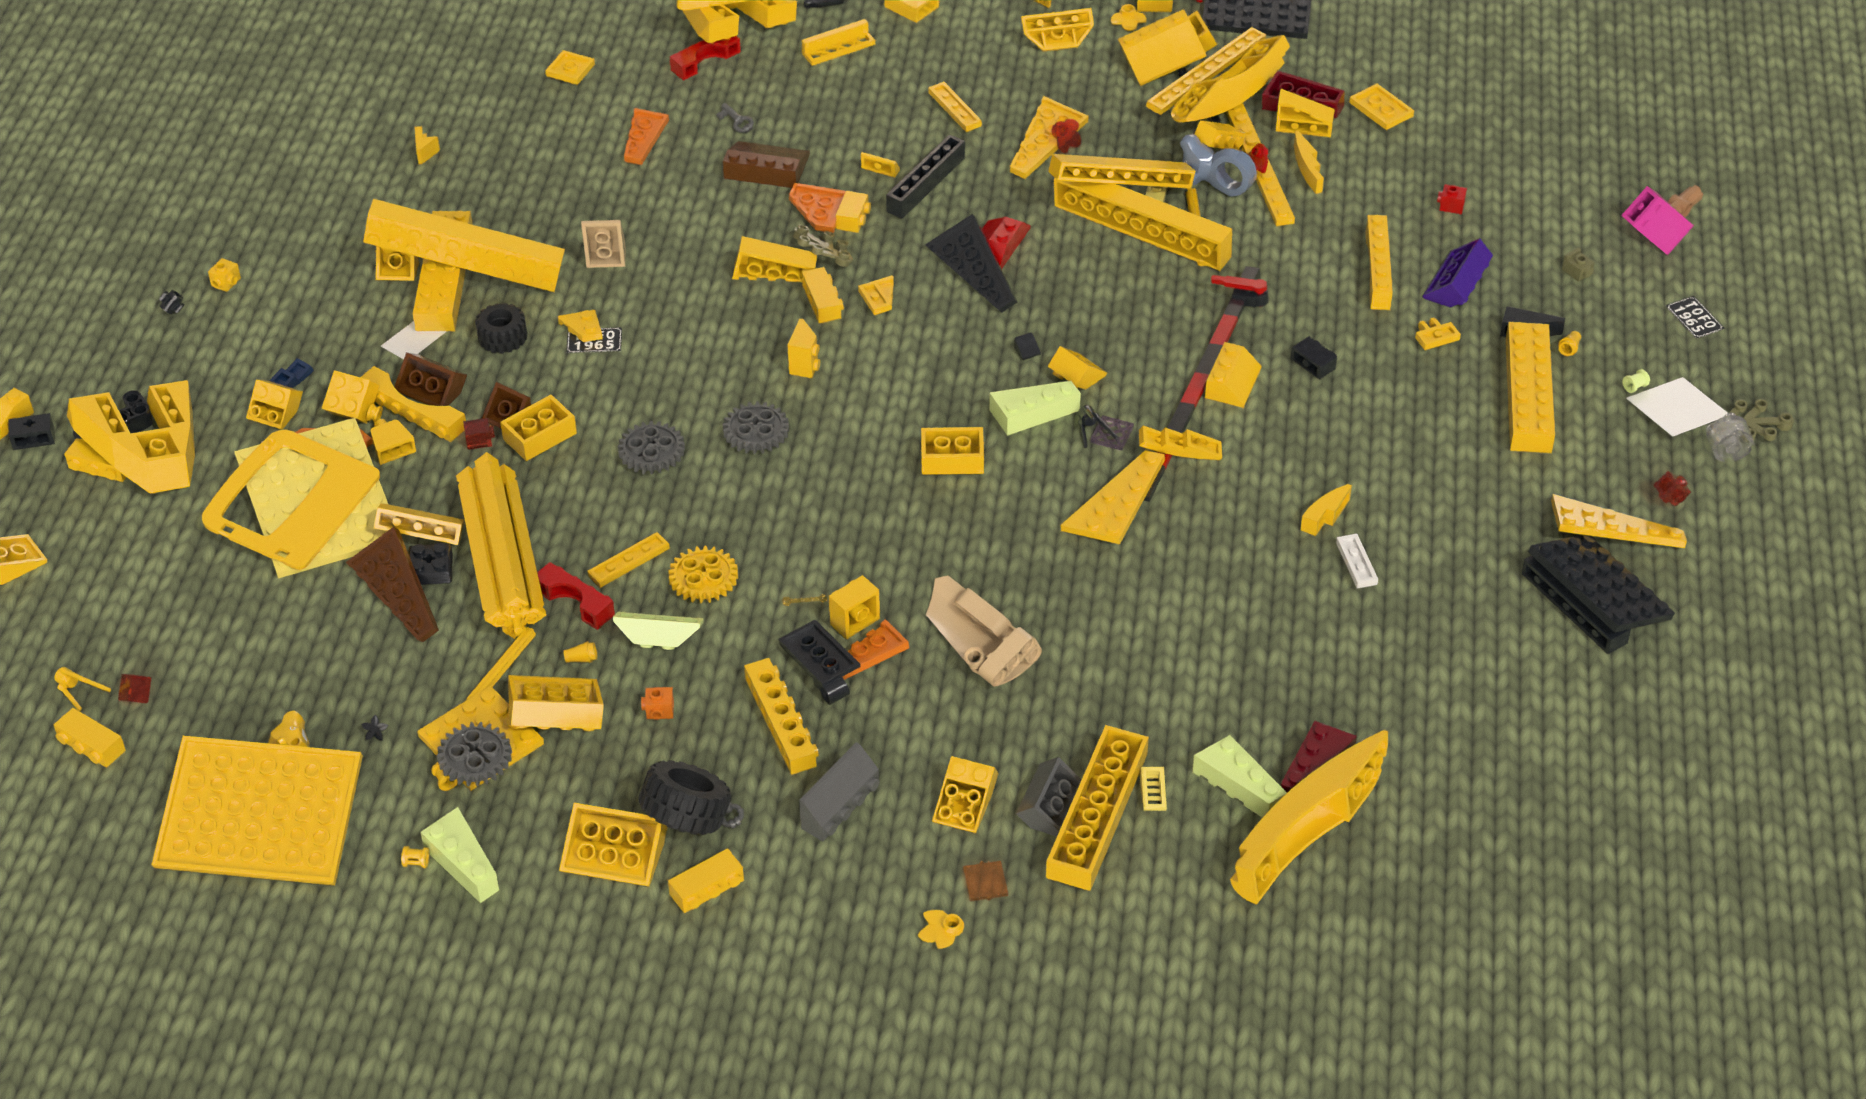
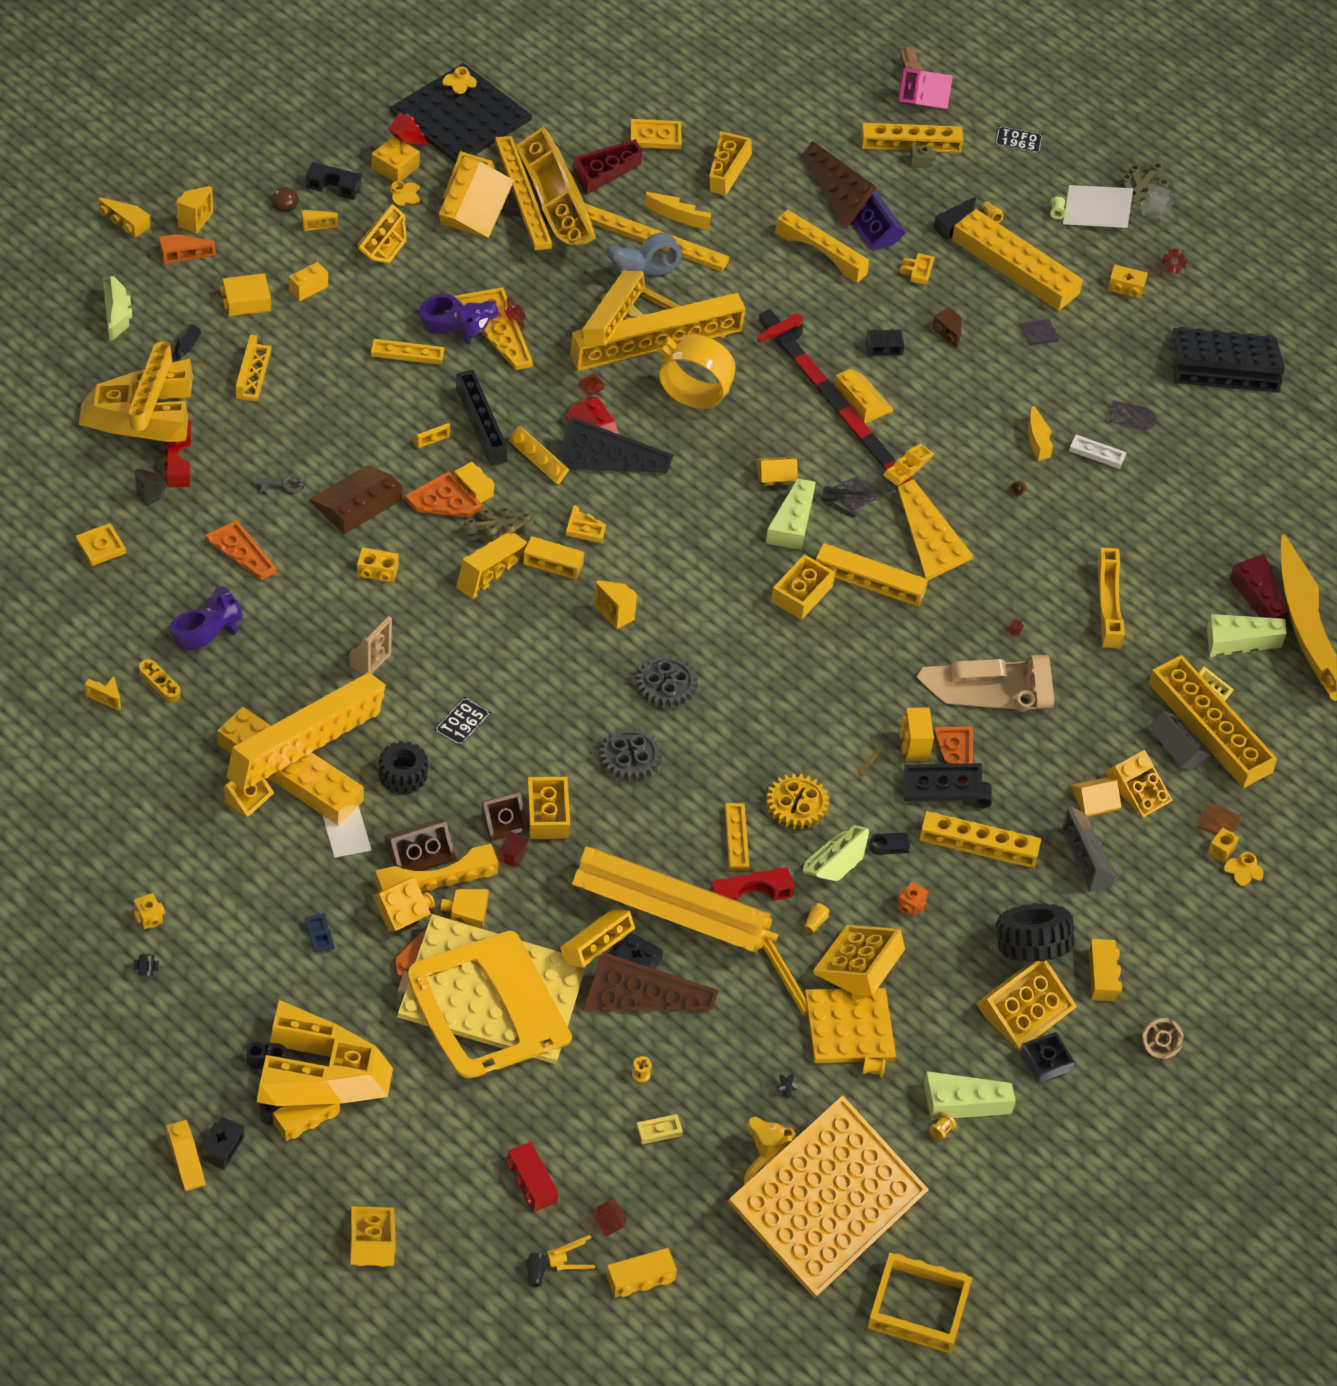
camera: 60 degrees left, 5 degrees up
yellow slope [246,379,303,429] -> none
dark grey gear [437,722,512,787] -> none
yellow wing [558,310,603,342] -> none
black slope [1014,332,1041,360] -> none
yellow brick [1195,121,1246,150] -> none
red plate [1247,143,1268,174] -> none
yellow wedge [1276,89,1334,137] -> none
red brick [1437,184,1467,215] -> none
yellow wing [1551,494,1687,548] -> none
none -> clear smoke slope [135,469,166,506]
none -> yellow beam [139,659,181,703]
none -> dark purple animal [170,586,243,650]
none -> yellow brick [289,262,328,301]
none -> yellow brick [357,547,399,583]
none -> dark purple animal [419,294,498,344]
none -> red brick [505,1141,558,1212]
none -> yellow plate [508,426,570,484]
none -> black cone [526,1253,548,1287]
none -> clear red plate [579,373,605,396]
none -> yellow bush [632,1056,652,1083]
none -> light yellow plate [636,1114,683,1144]
none -> yellow cylinder [657,334,736,409]
none -> yellow wedge [709,131,752,196]
none -> reddish brown wing [803,141,877,229]
none -> yellow brick [816,543,928,607]
none -> yellow brick [861,123,964,153]
none -> yellow window [867,1252,973,1354]
none -> black piece [869,832,910,855]
none -> reddish brown slope [932,307,961,348]
none -> clear red plate [1008,618,1024,636]
none -> reddish brown hinge [1010,481,1026,496]
none -> black brick [1019,1032,1075,1083]
none -> piece [1020,319,1059,346]
none -> yellow slope [1071,777,1121,817]
none -> yellow arch [1097,548,1125,649]
none -> yellow brick [1108,264,1148,299]
none -> window [1109,400,1156,430]
none -> tan cylinder [1141,1018,1183,1059]
none -> yellow brick [1207,828,1239,863]

